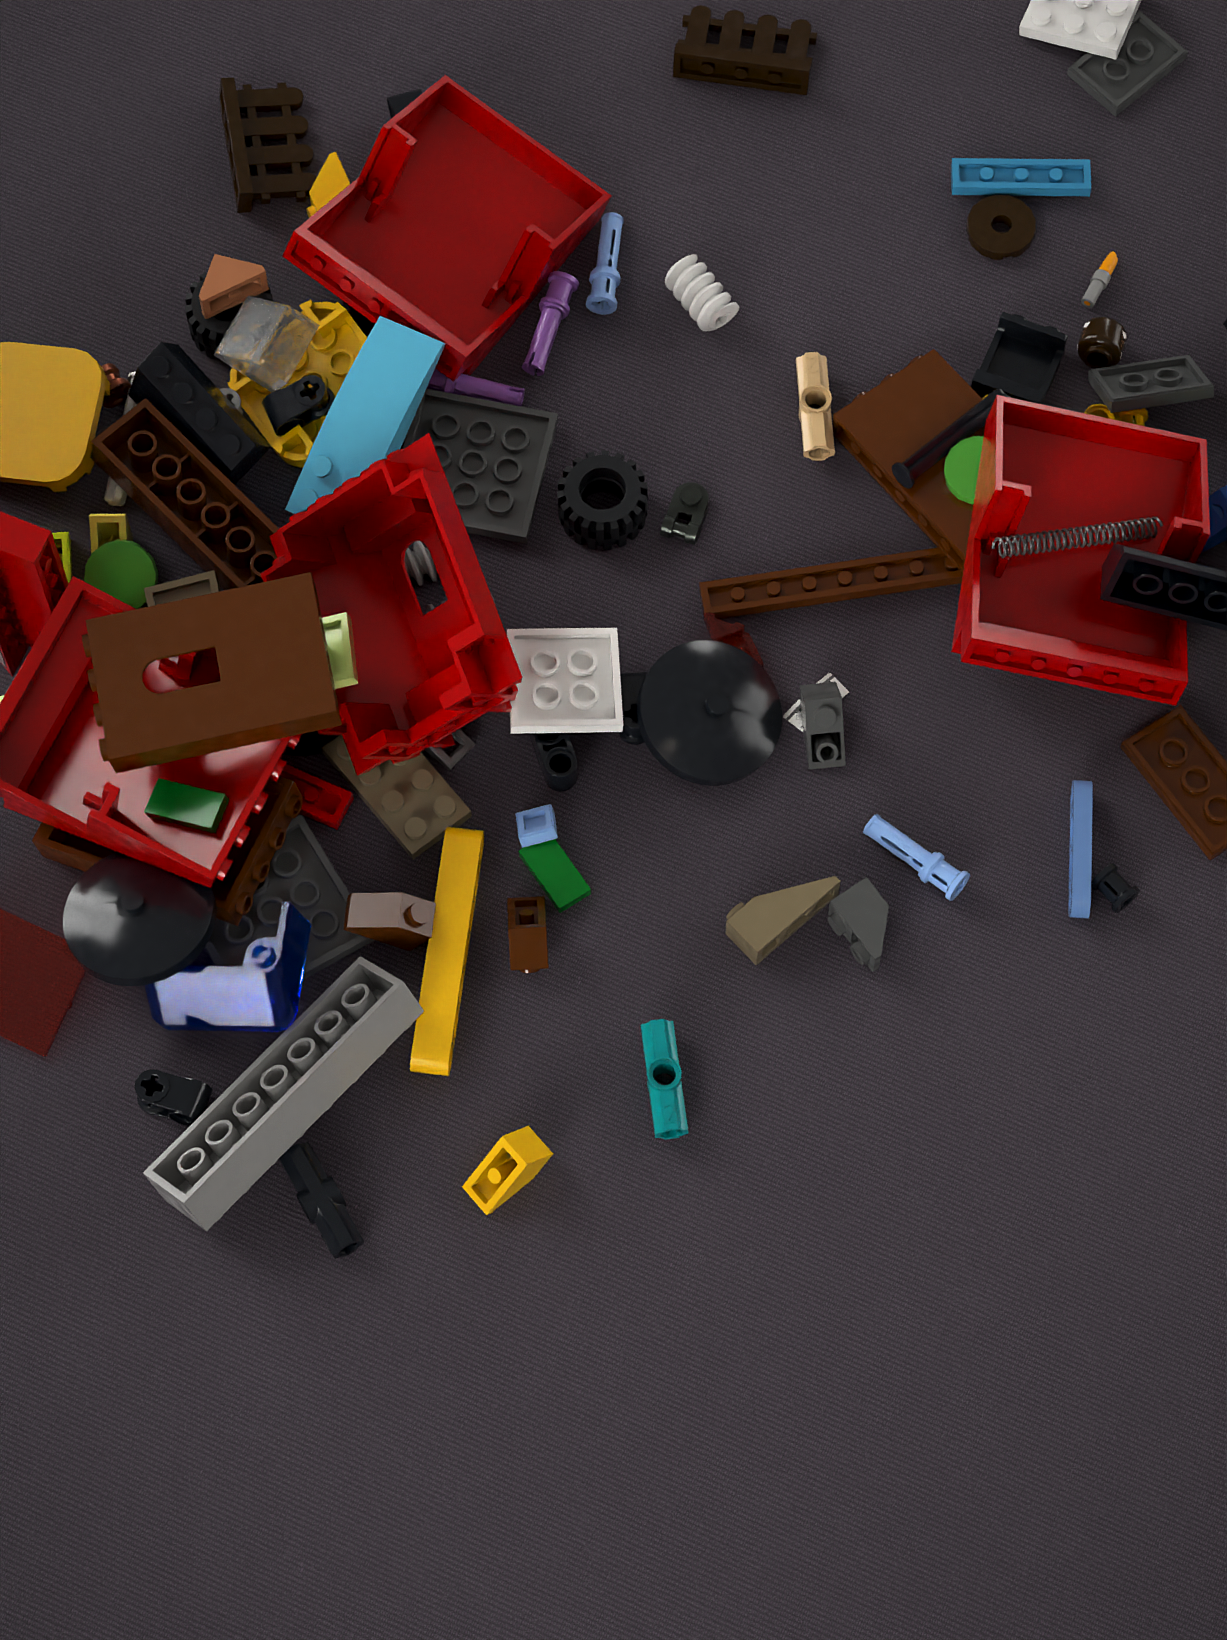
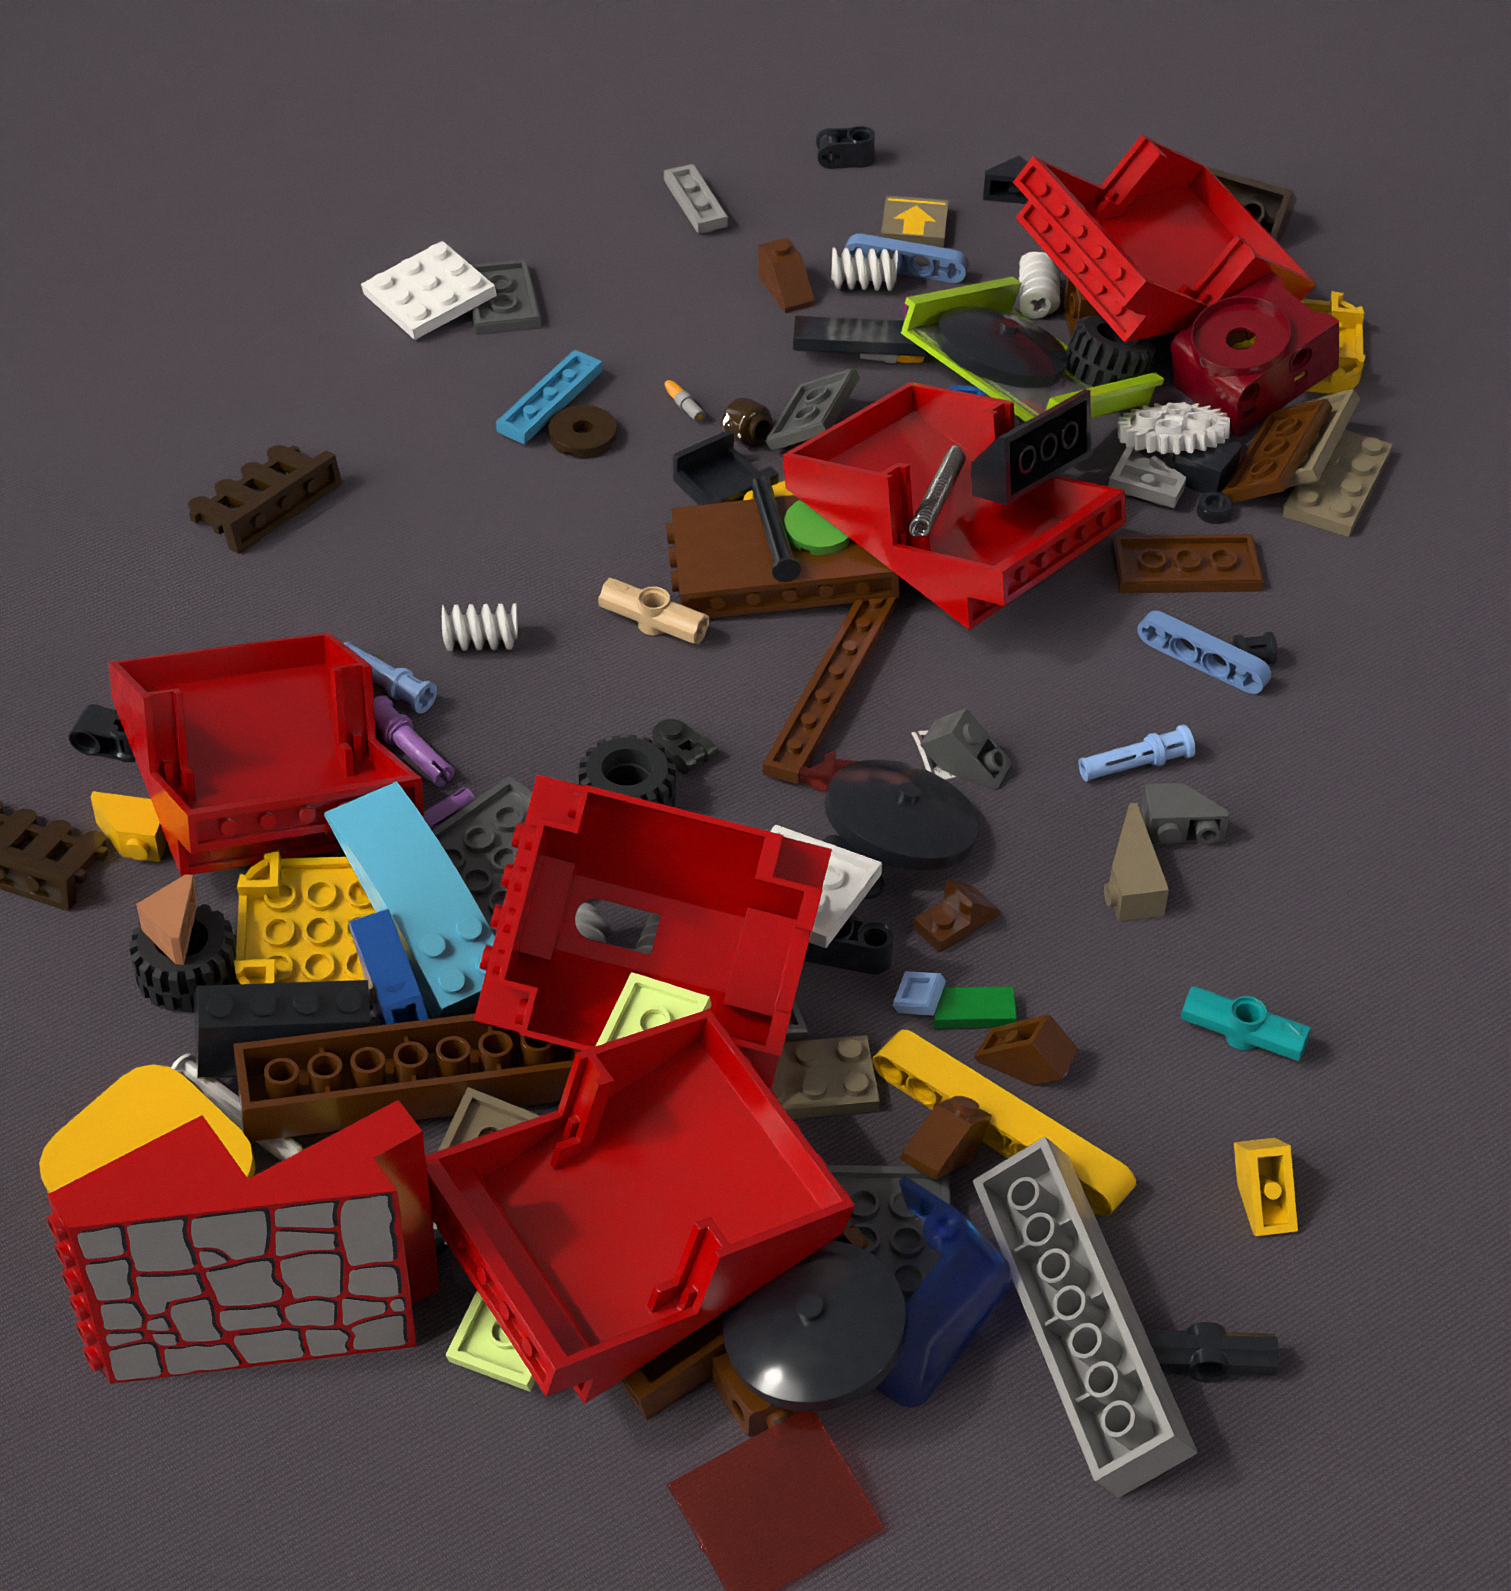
camera: 60 degrees left, 20 degrees down
reddish brown panel [82,572,342,773] -> none
black piece [134,1069,213,1126] -> none
green tile [144,778,229,834] -> none
clear slope [214,295,320,392] -> none
black piece [262,375,335,436] -> none
none -> blue slope [348,909,428,1026]
none -> reddish brown slope [913,879,1000,953]

